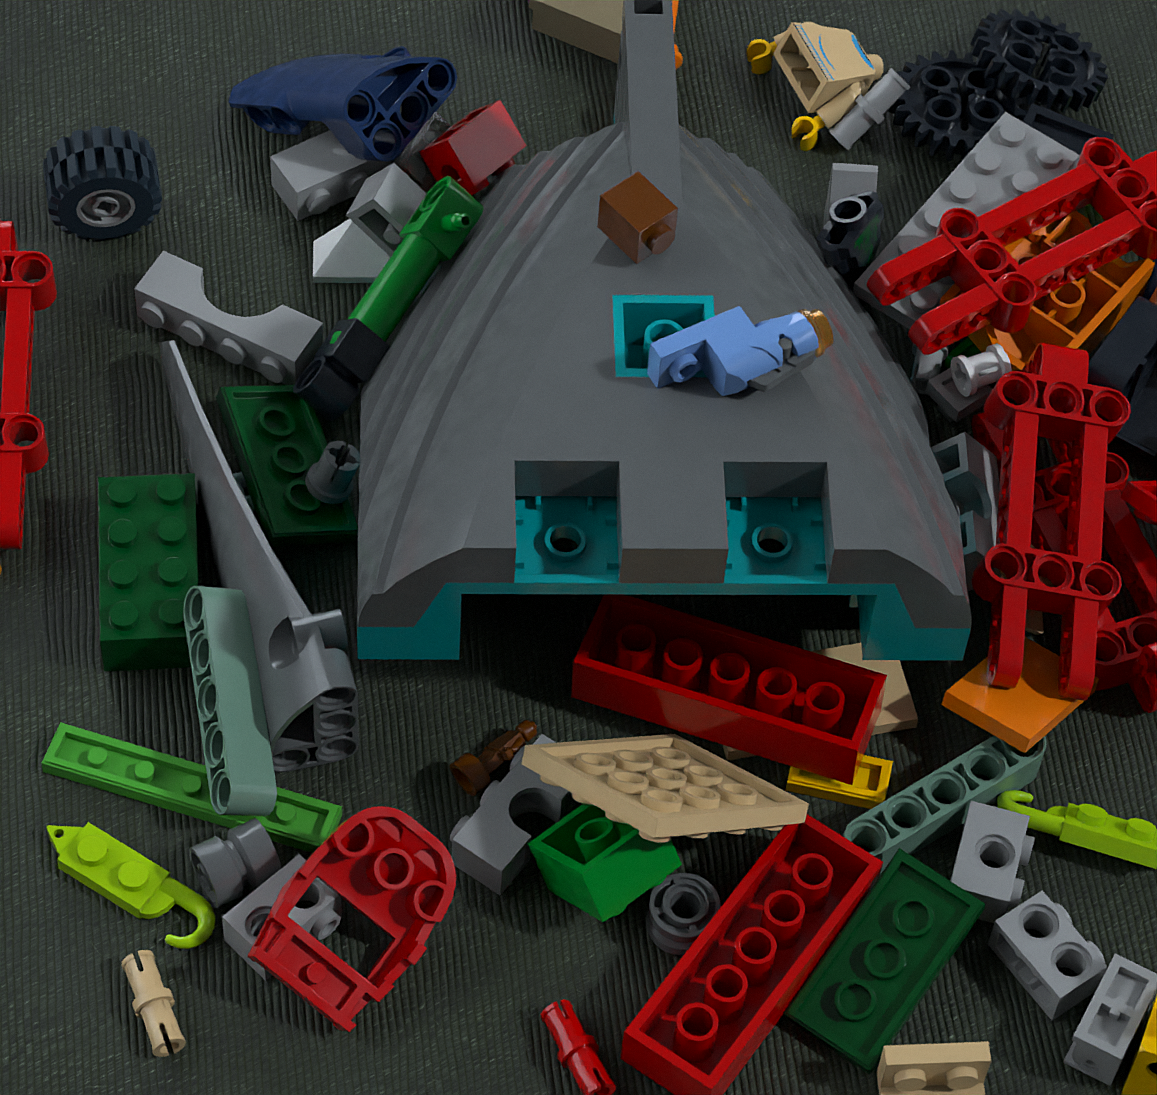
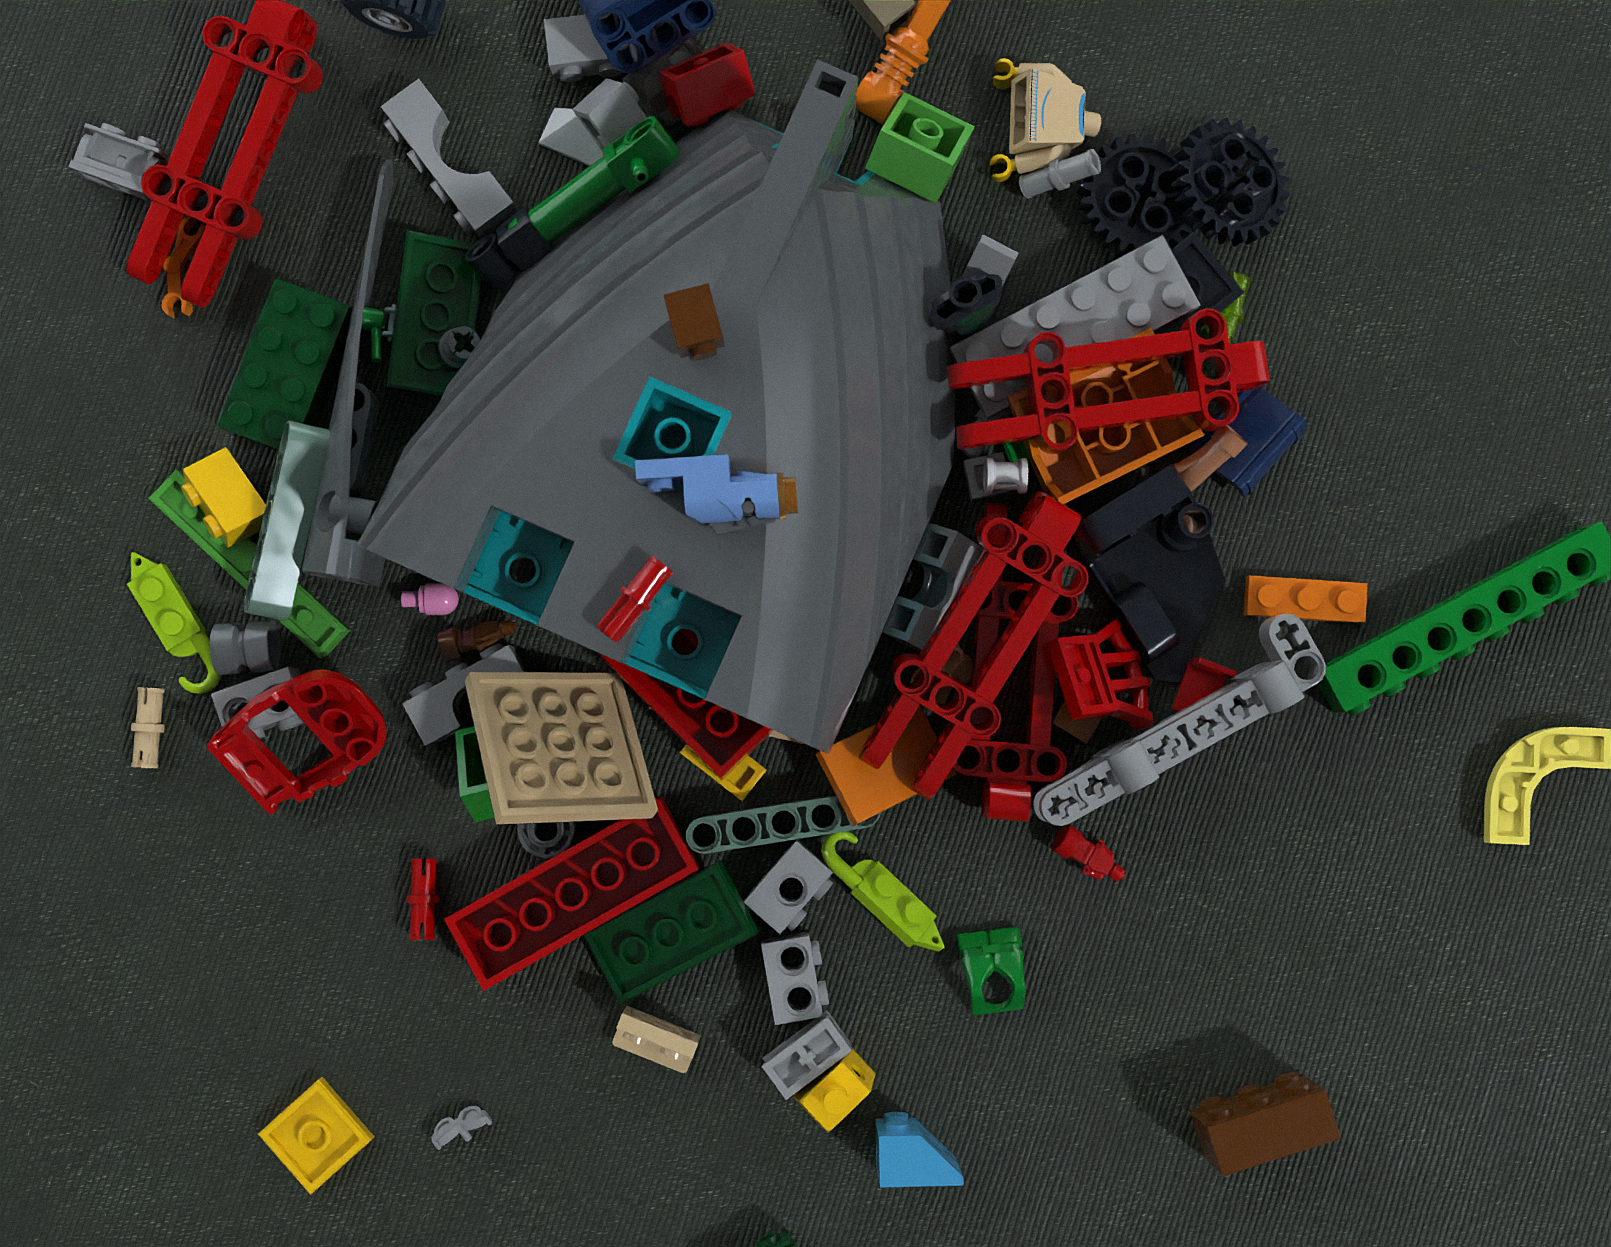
camera: 25 degrees right, 30 degrees up
none -> yellow brick [181,447,266,548]
none -> bright pink cylinder [401,583,459,615]
none -> red axle [597,555,674,642]
none -> bright green brick [865,92,975,203]

